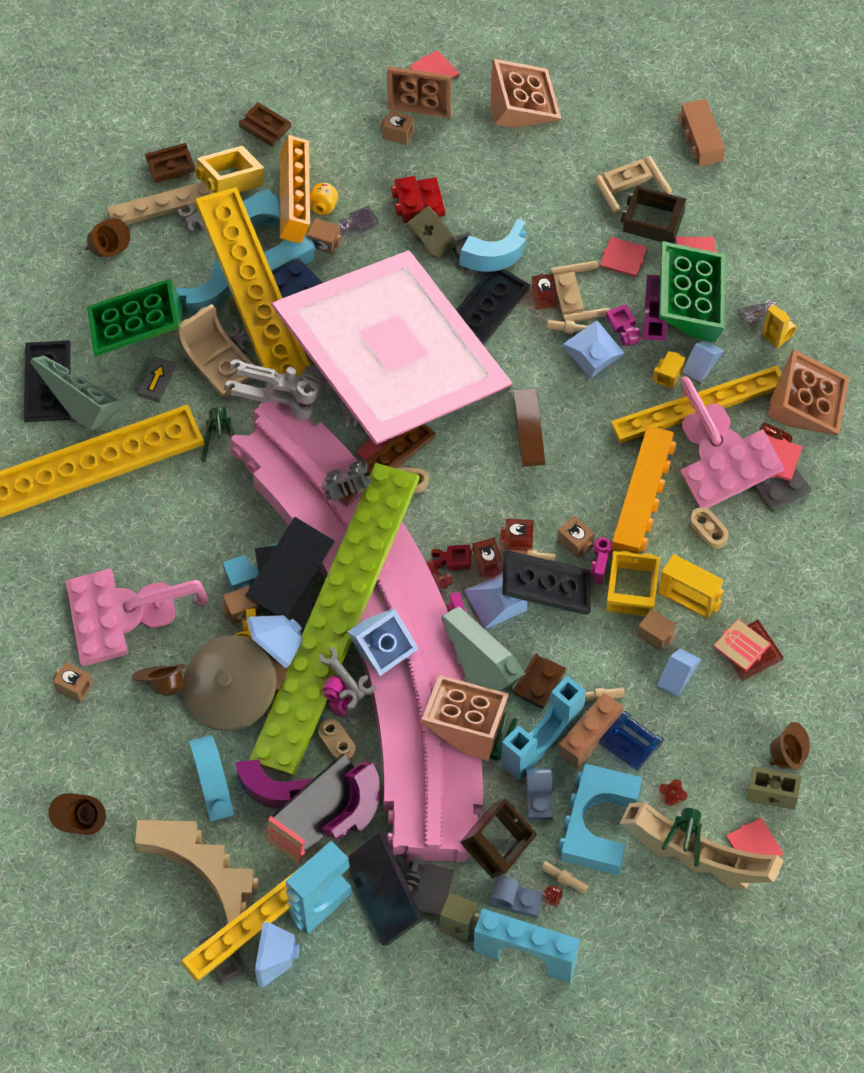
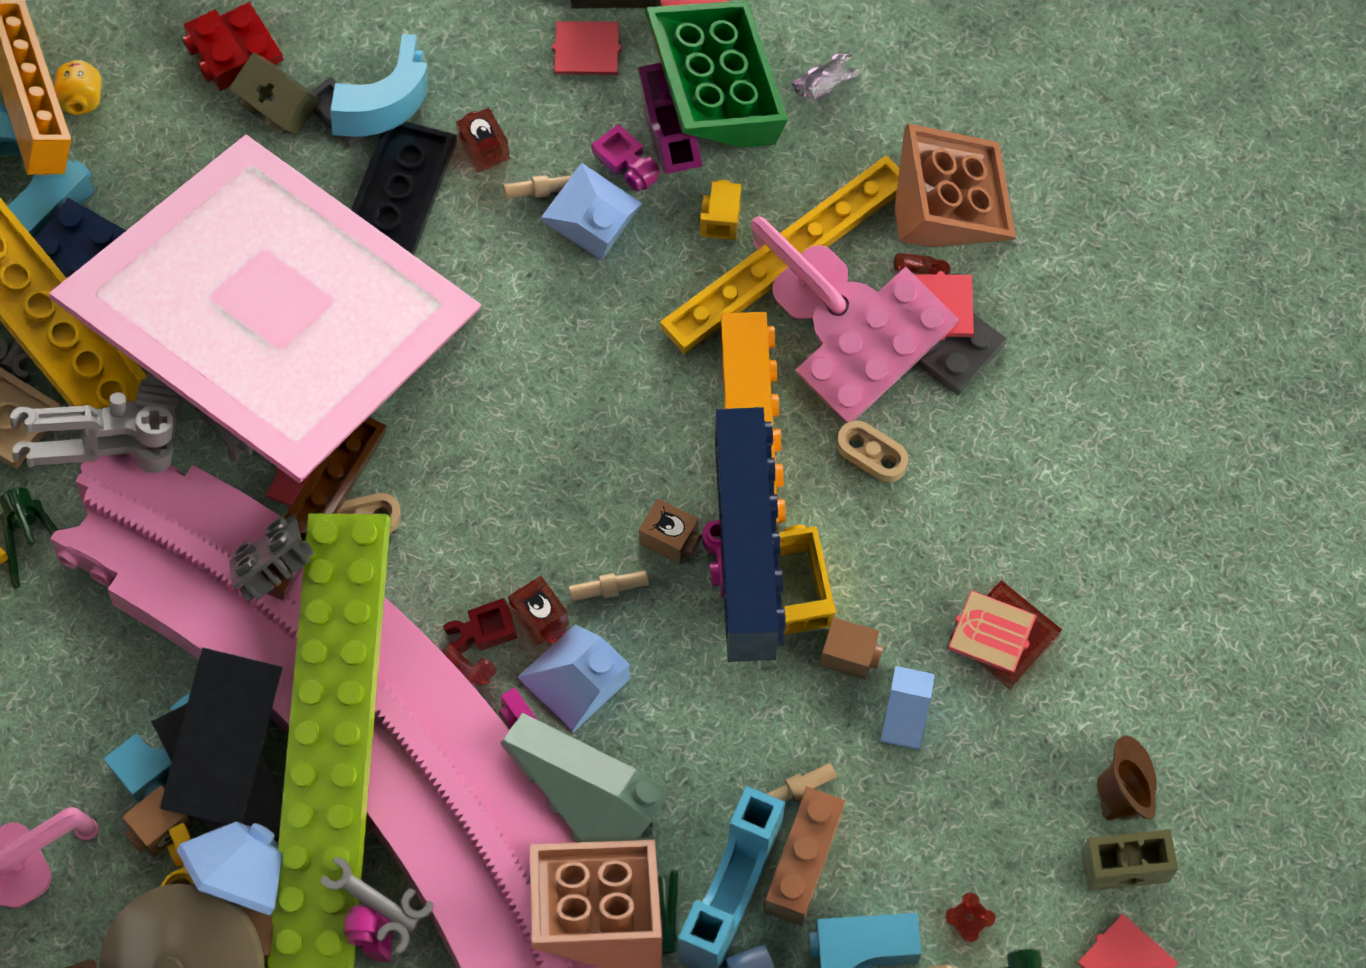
camera: 20 degrees left, 5 degrees up
medium nougat brick [307,218,343,254] -> none
plate [339,205,379,236] -> none
light blue slope [347,609,419,676] -> none
clear red brick [500,518,534,551] -> none
black tile [502,550,591,615] -> none
reddish brown slope [513,389,545,467] -> none
reddish brown plate [513,653,566,709] -> none
tan plate [550,261,611,322] -> none
clear blue plate [599,711,664,771] -> none
yellow window [659,554,724,619] -> none
light blue slope [682,340,724,384] -> none
yellow plate [761,304,797,348] -> none
none -> dark blue brick [715,407,786,662]

